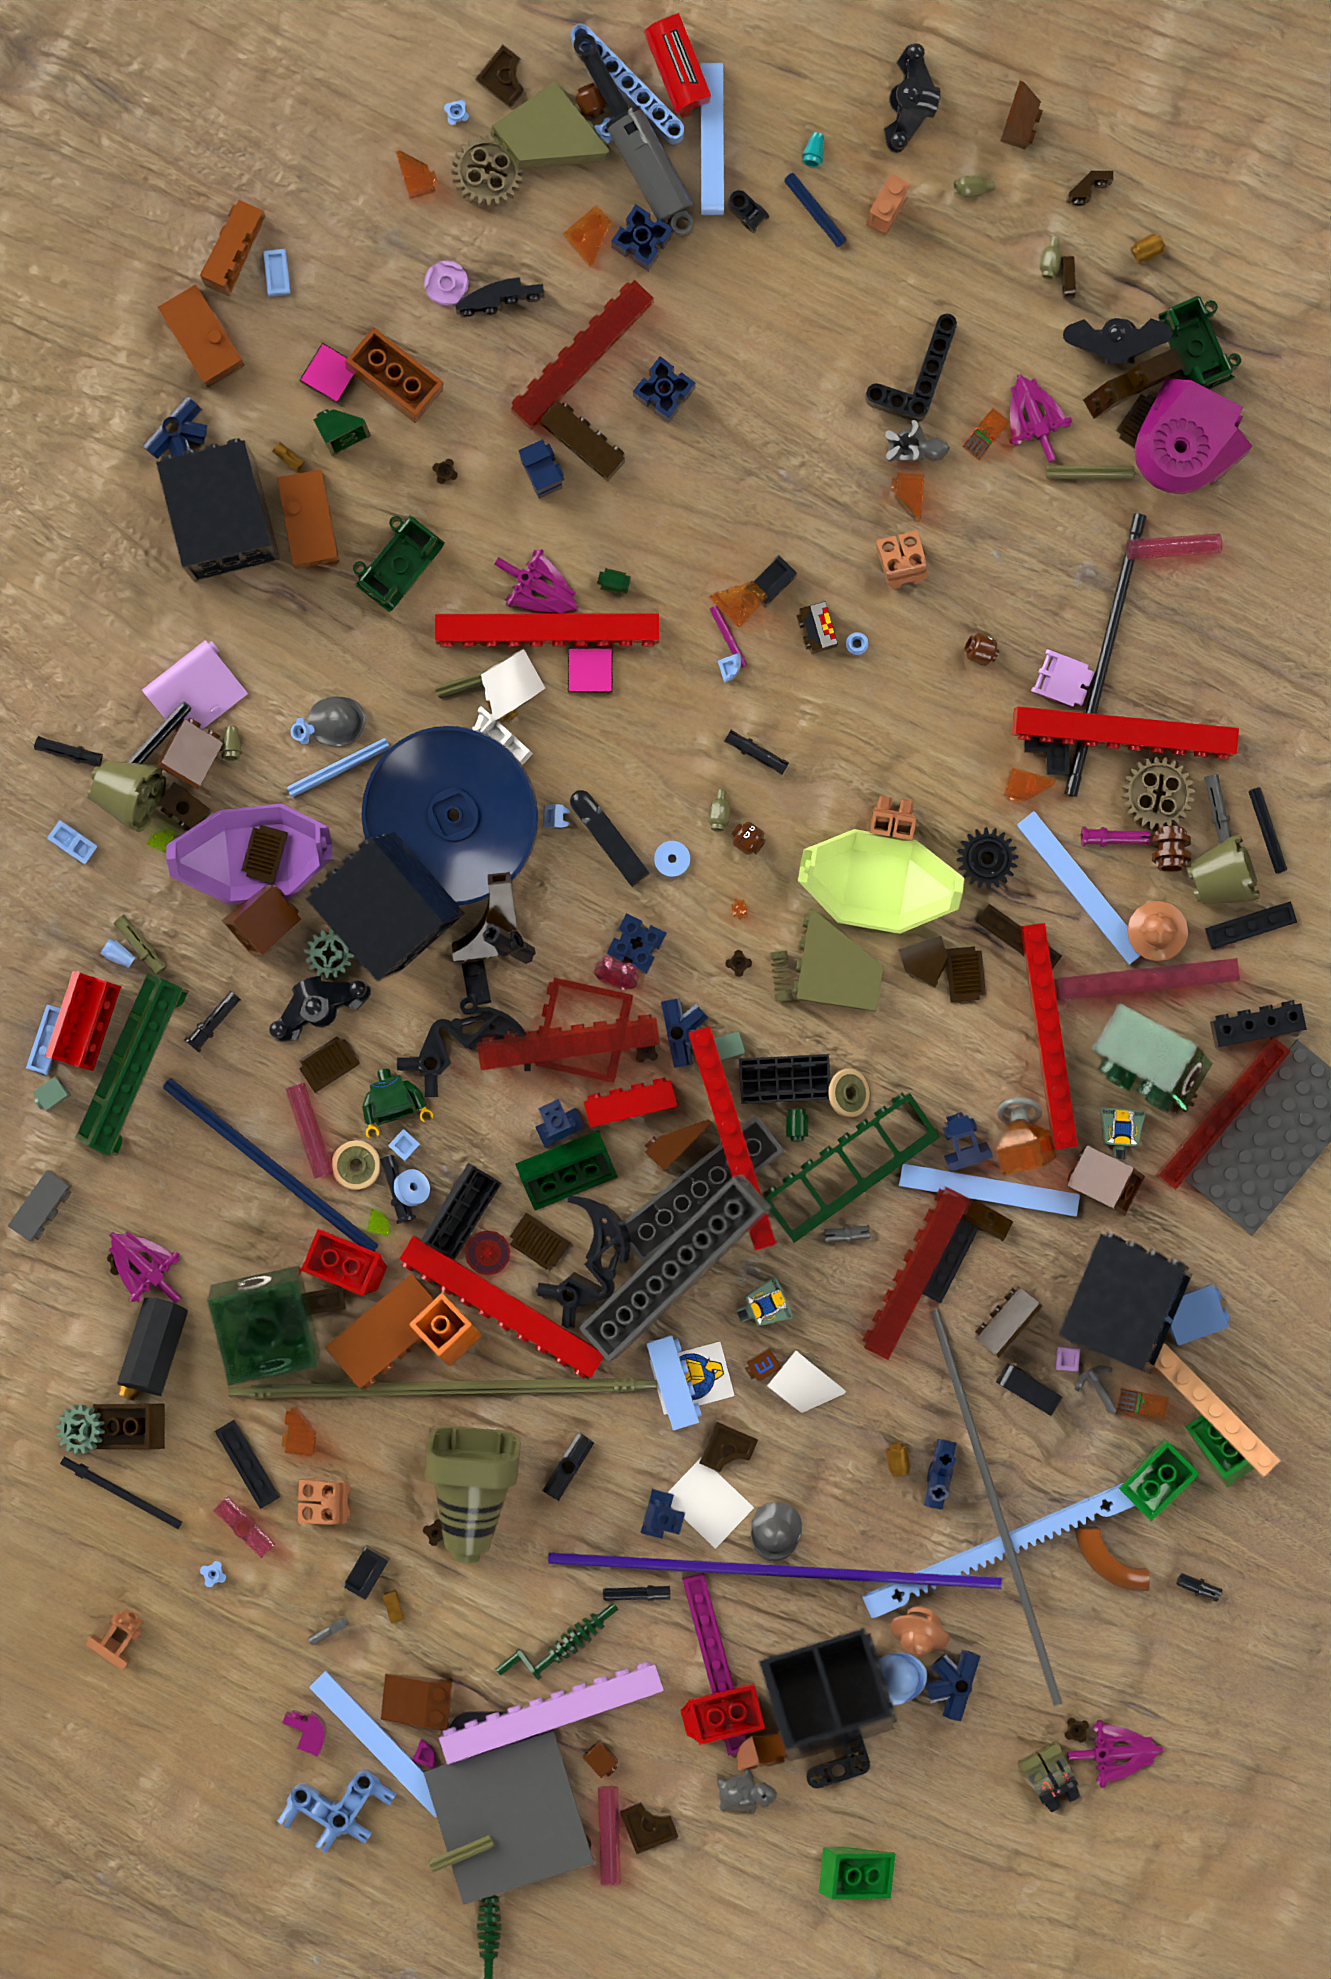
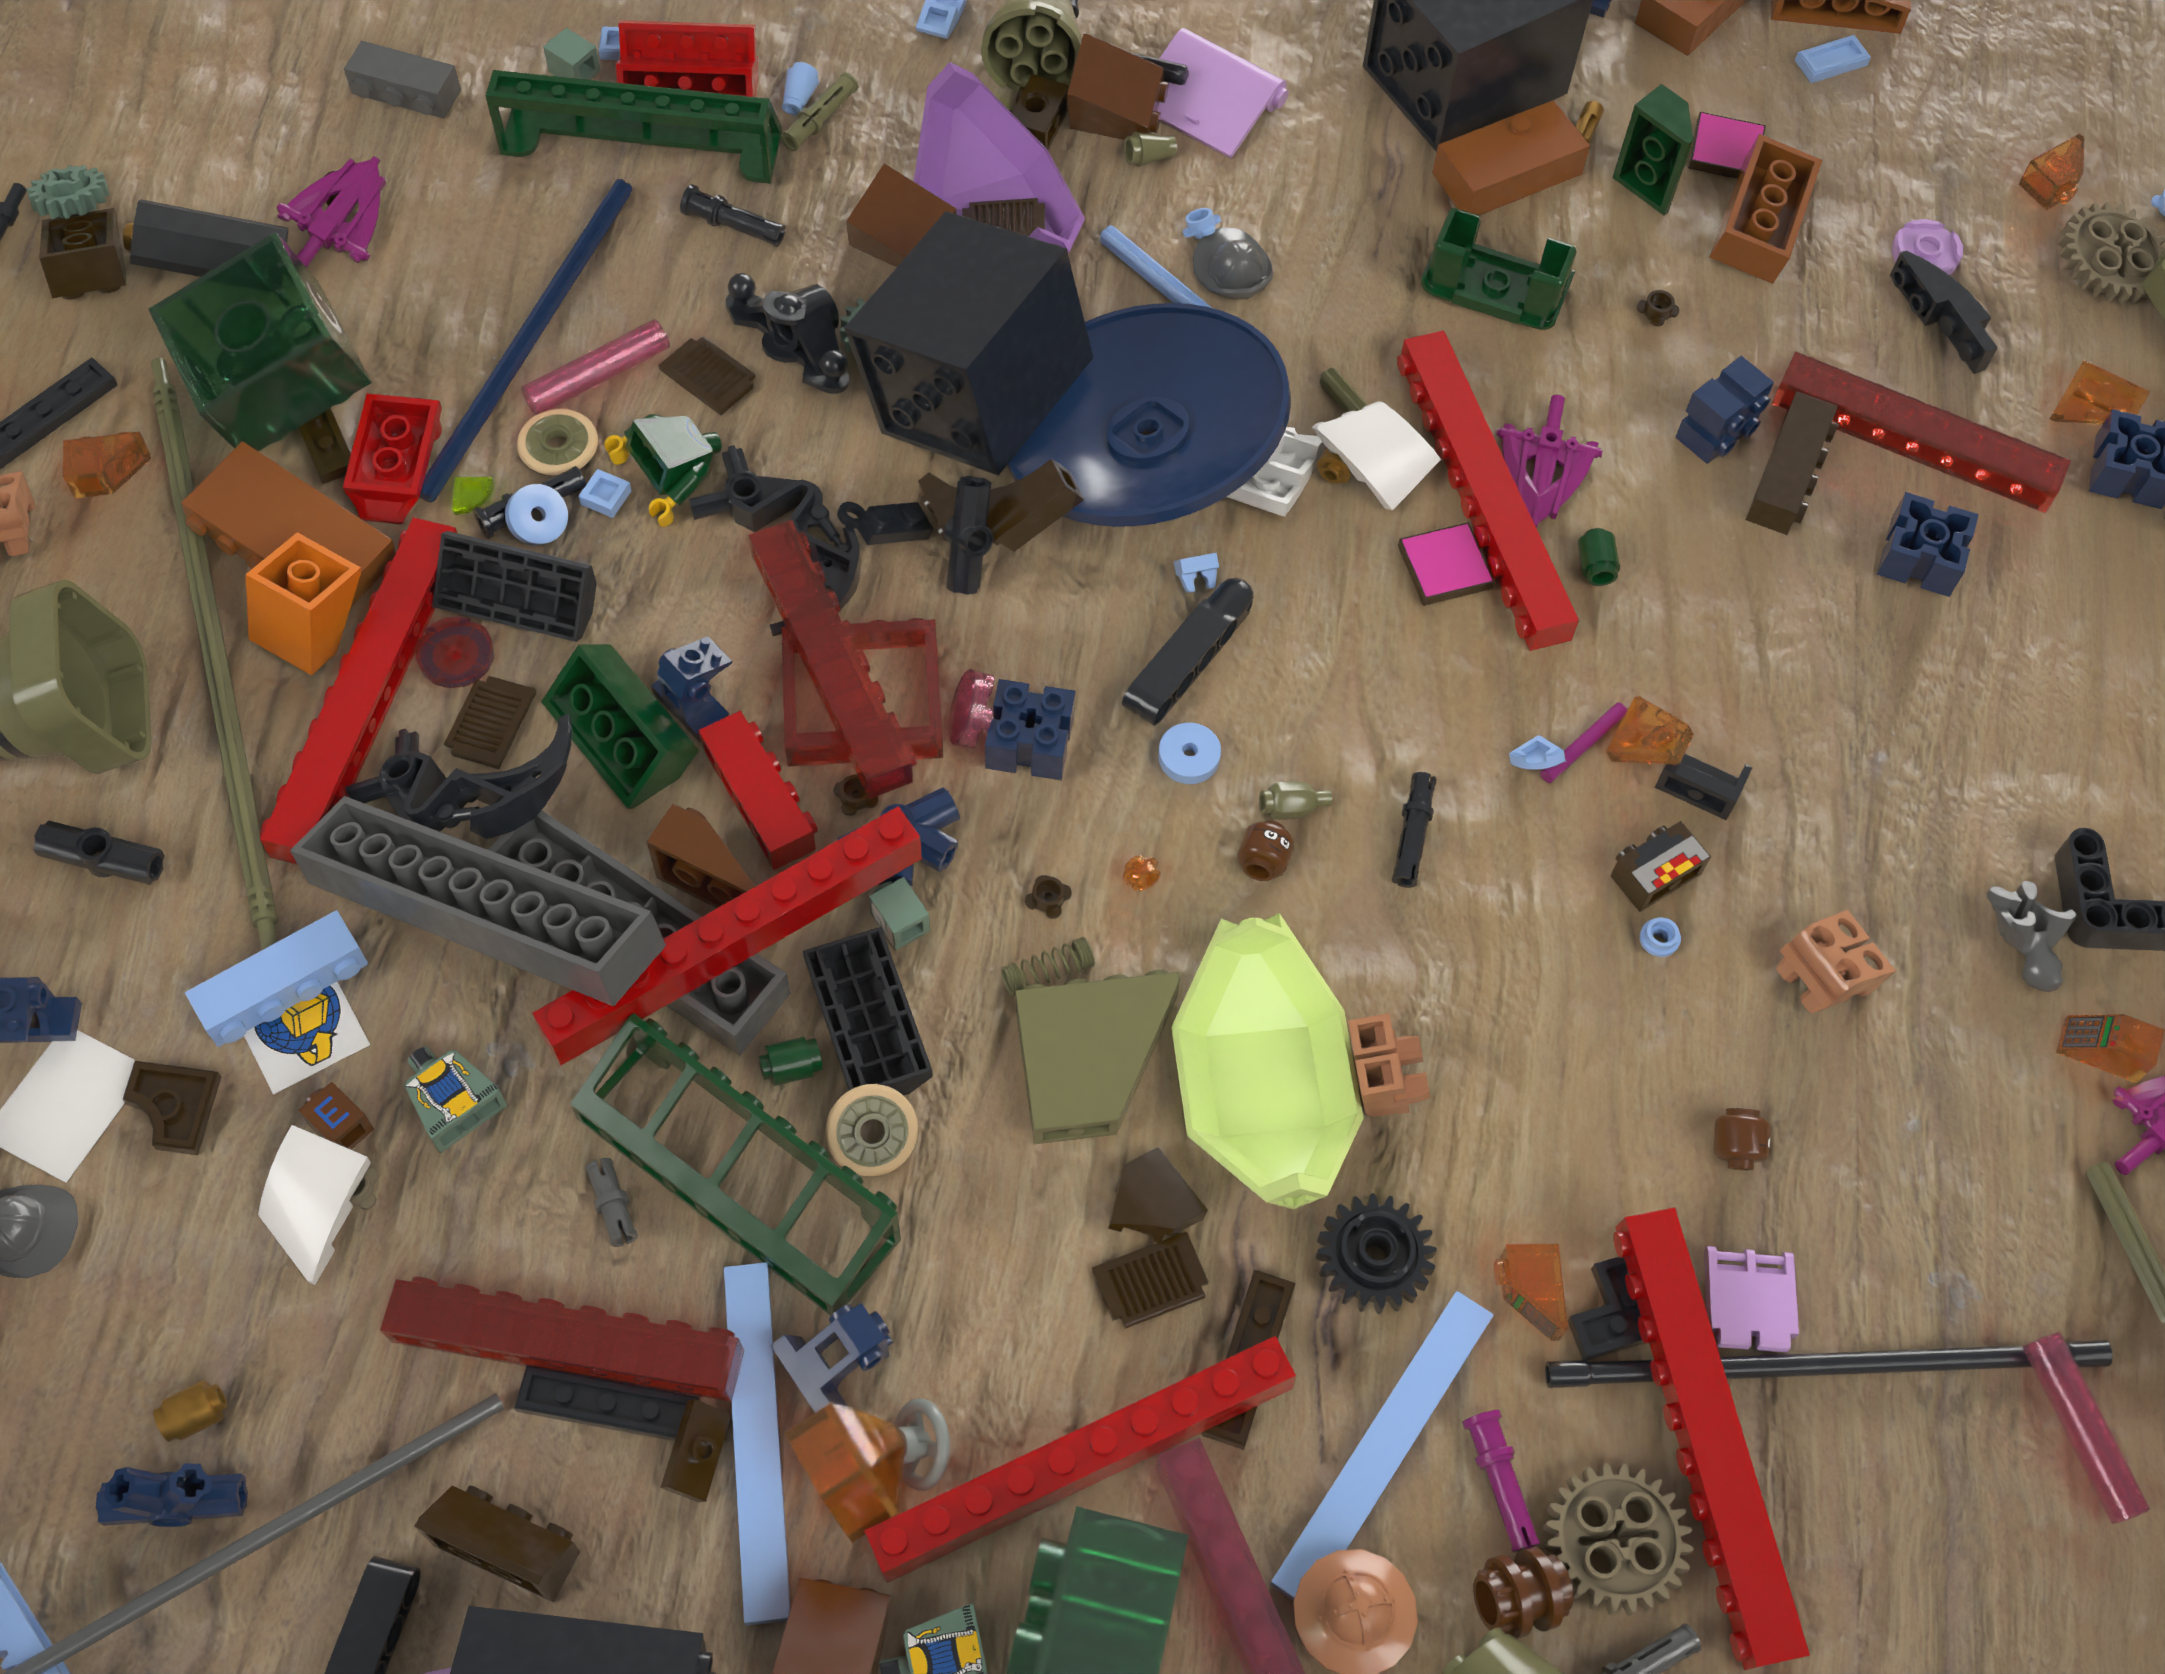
camera: 70 degrees right, 25 degrees down
clear orange slope [891,472,924,522] -> none

